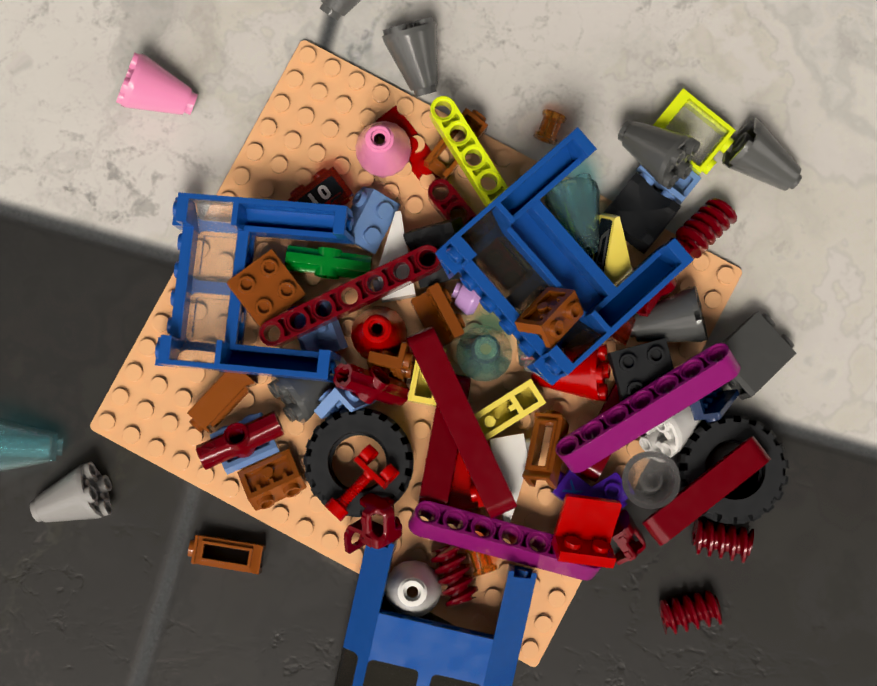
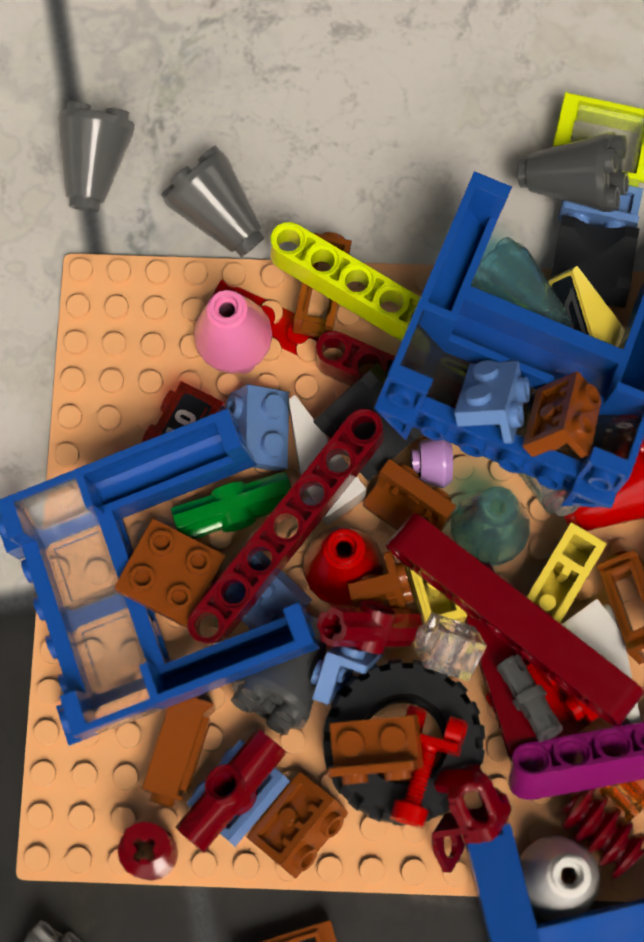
camera: 25 degrees left, 10 degrees down
clear orange bush [533,109,567,145] -> none
none -> dark red piece [117,822,178,881]
none -> dark orange bracket [328,715,423,785]
none -> clear brick [414,612,487,682]
none -> medium blue bracket [454,361,530,443]
none -> dark grey pin [497,655,563,742]

